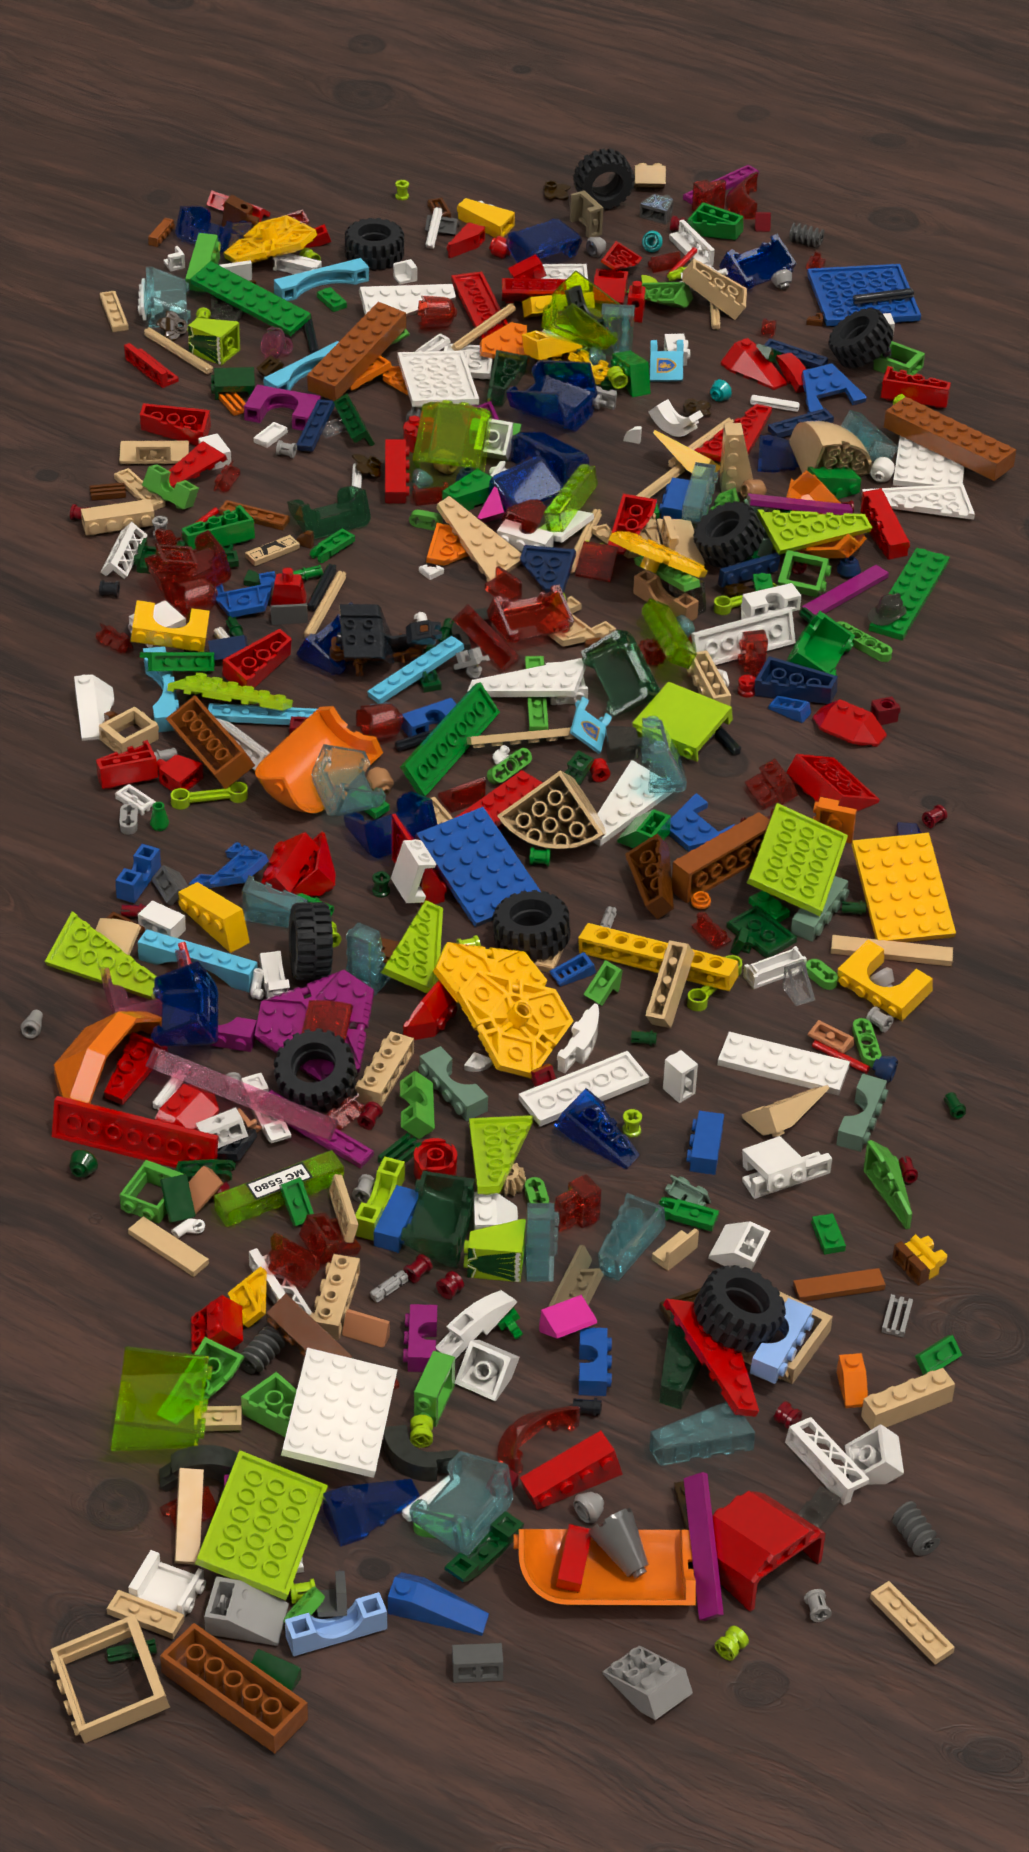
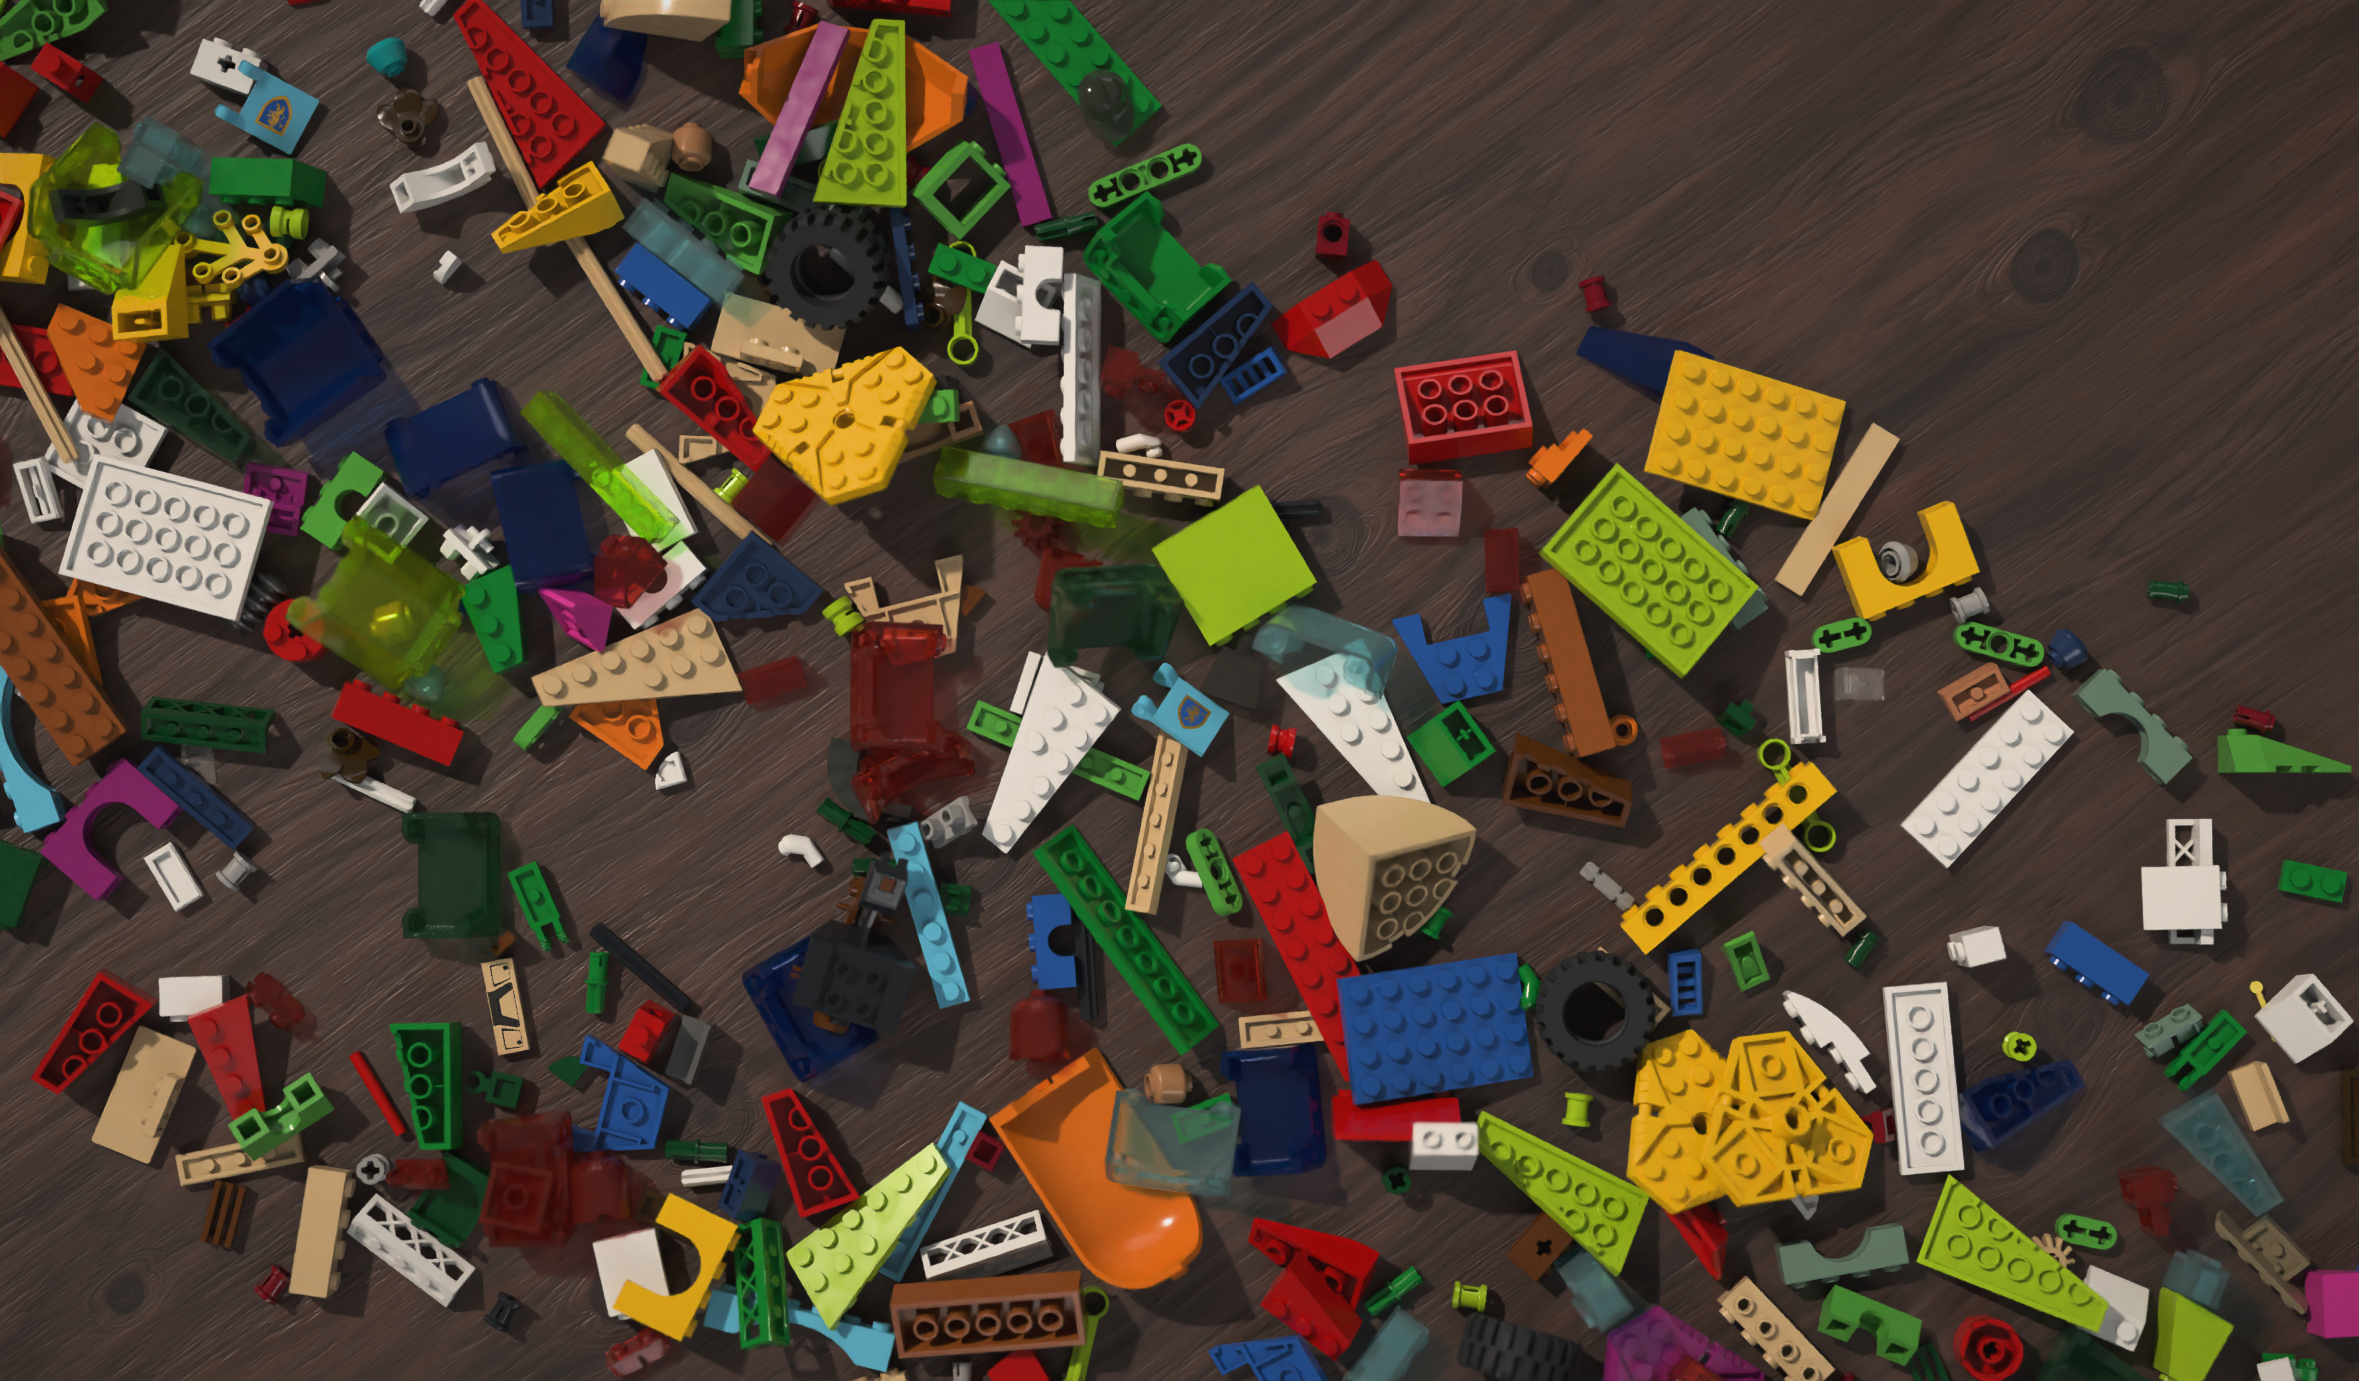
camera: 65 degrees left, 45 degrees up
orange tile [219,392,246,416] -> none
dark orange tile [219,500,290,531] -> none
tan axle [304,571,346,639] -> none
clear red hinge [412,482,449,506] -> none
dark green tile [726,906,797,959] -> none
tan wedge [741,1085,829,1137] -> none

